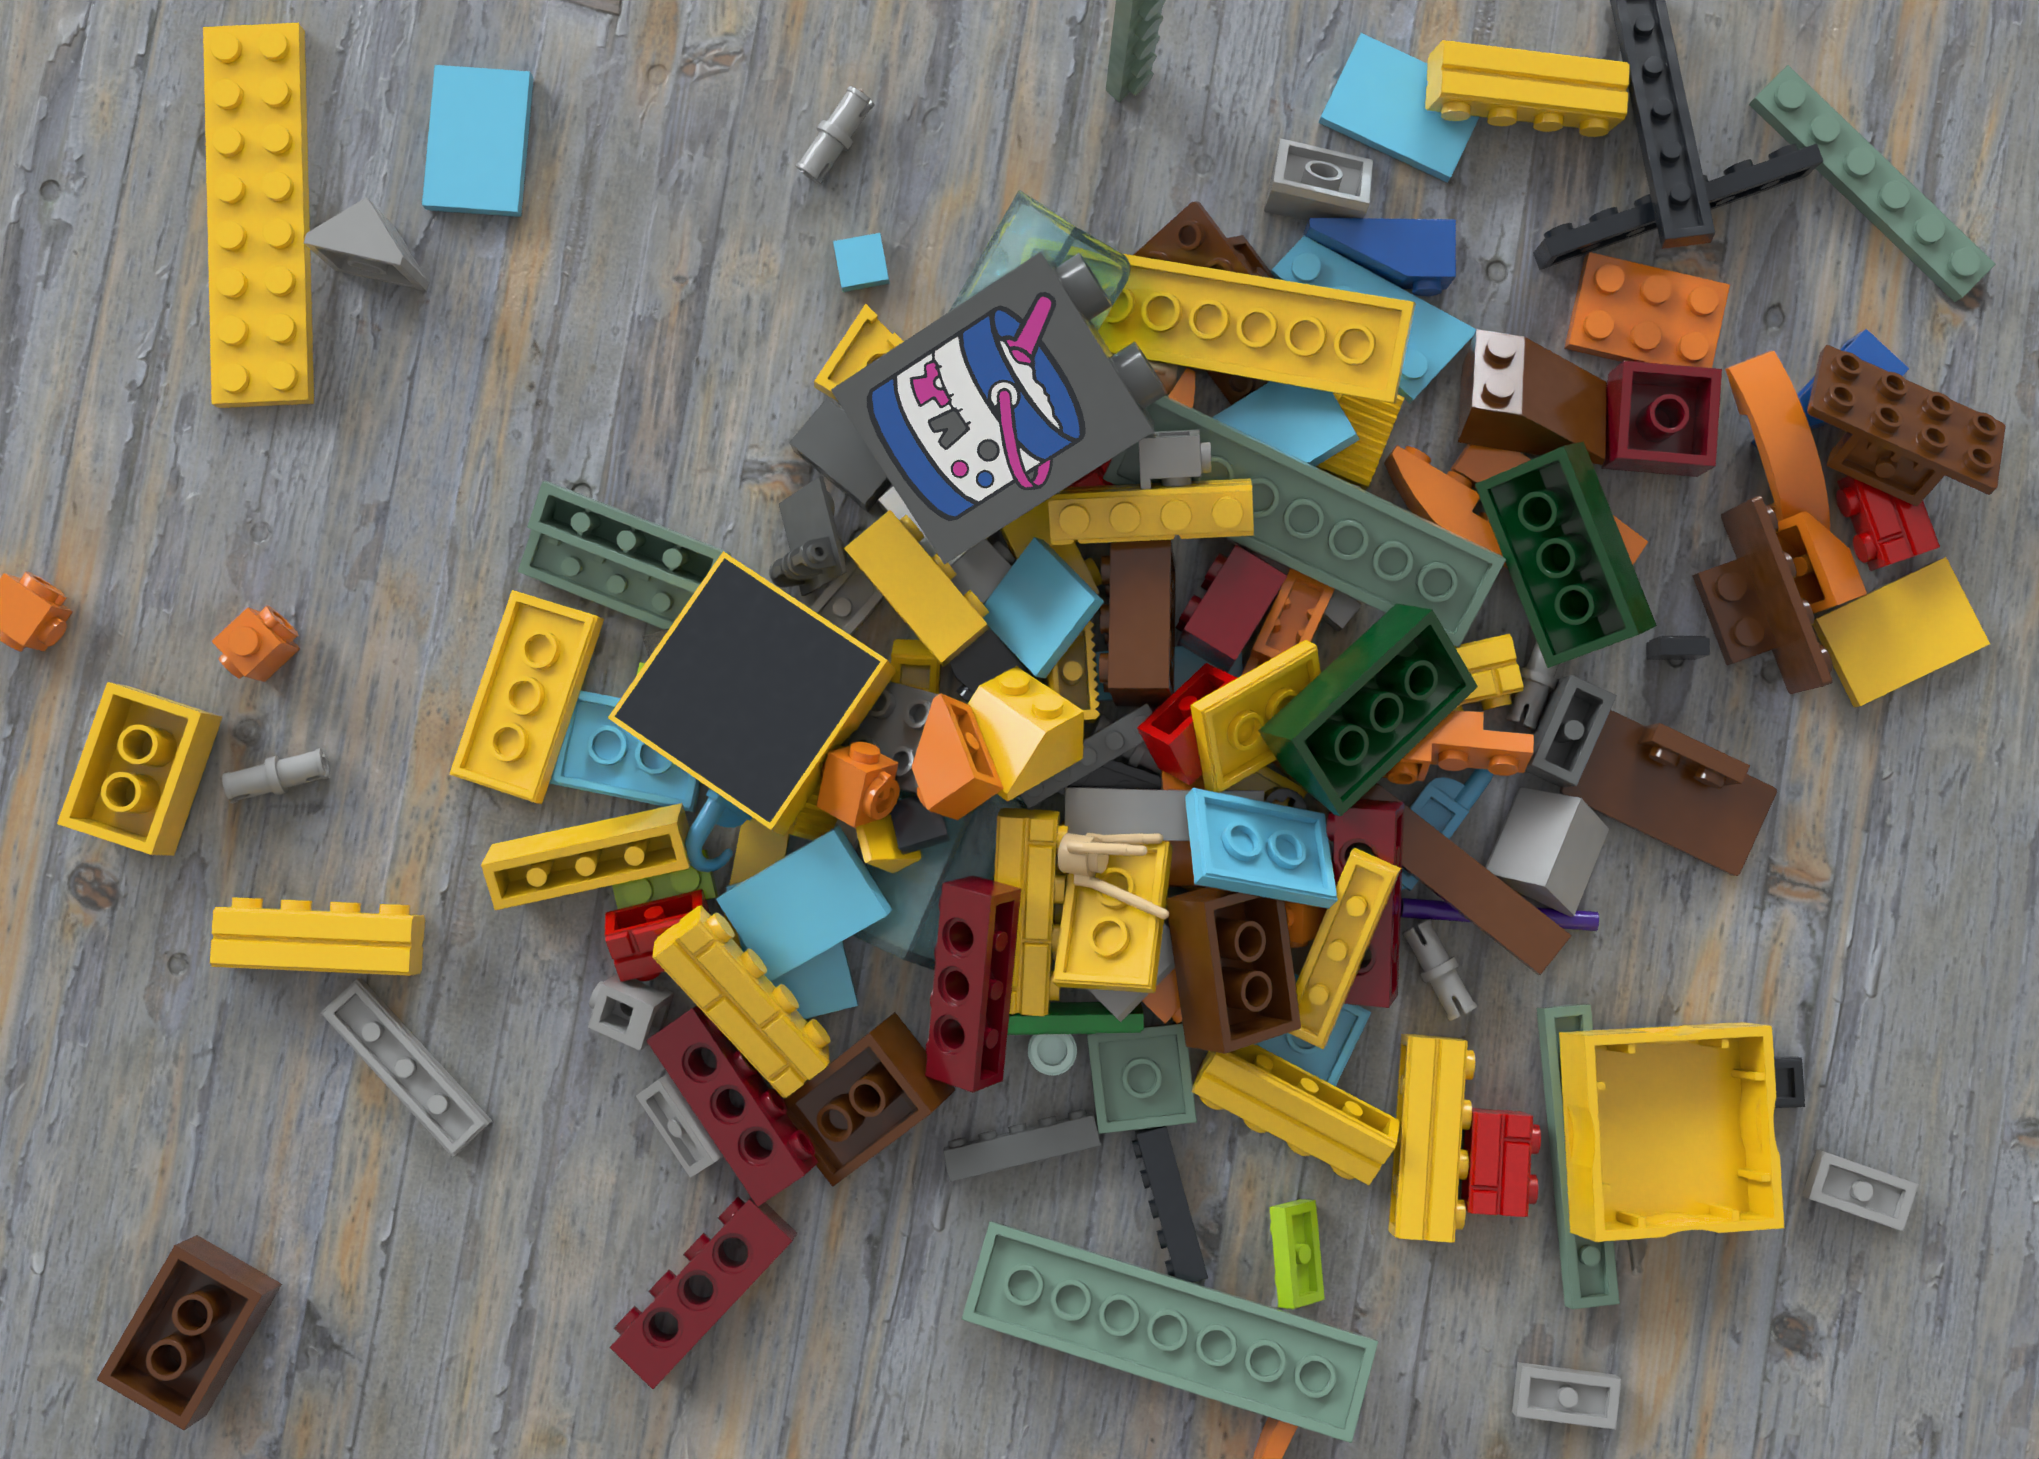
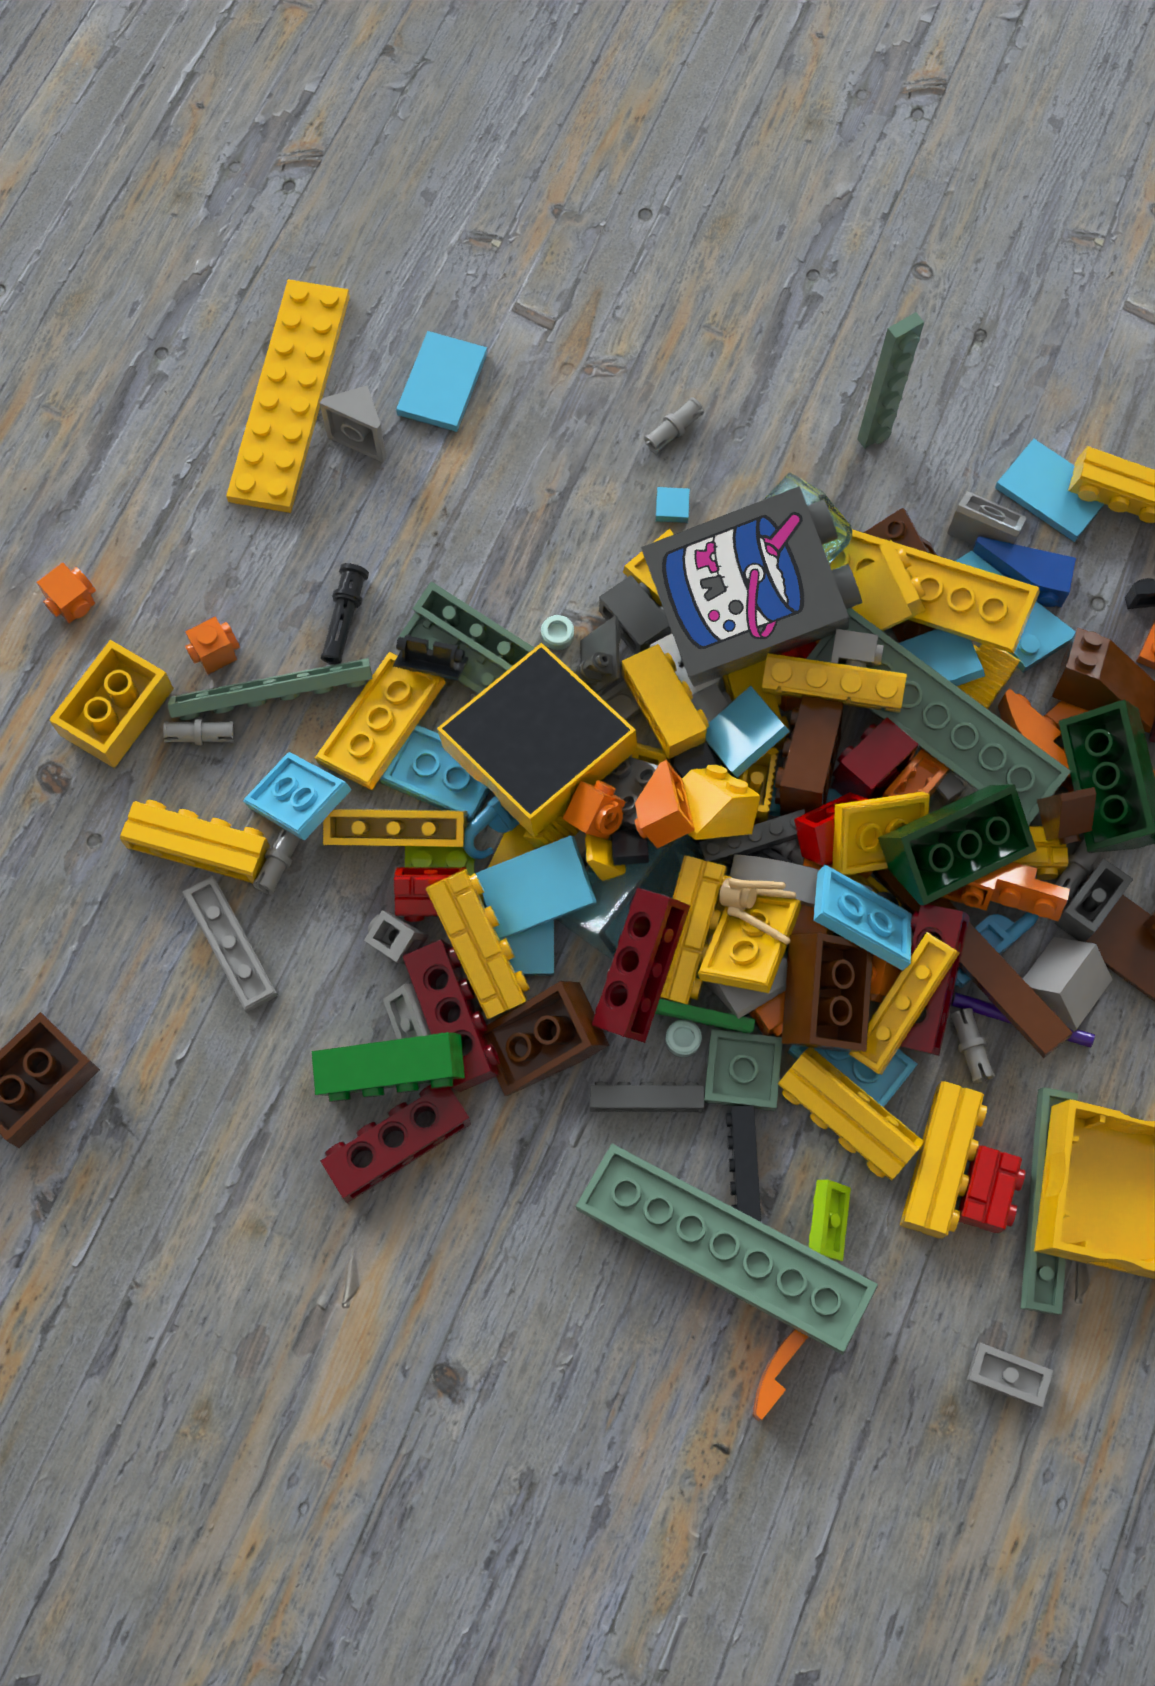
camera: 15 degrees right, 15 degrees down
none -> sand green plate [168,658,372,720]
none -> medium azure tile [243,752,352,841]
none -> light grey pin [253,828,300,895]
none -> green brick [311,1032,465,1102]
none -> black pin [321,563,369,665]
none -> black hinge [393,635,468,680]
none -> light aqua tile [541,615,574,650]
none -> yellow bracket [851,540,926,631]
none -> reddish brown slope [1037,787,1096,845]

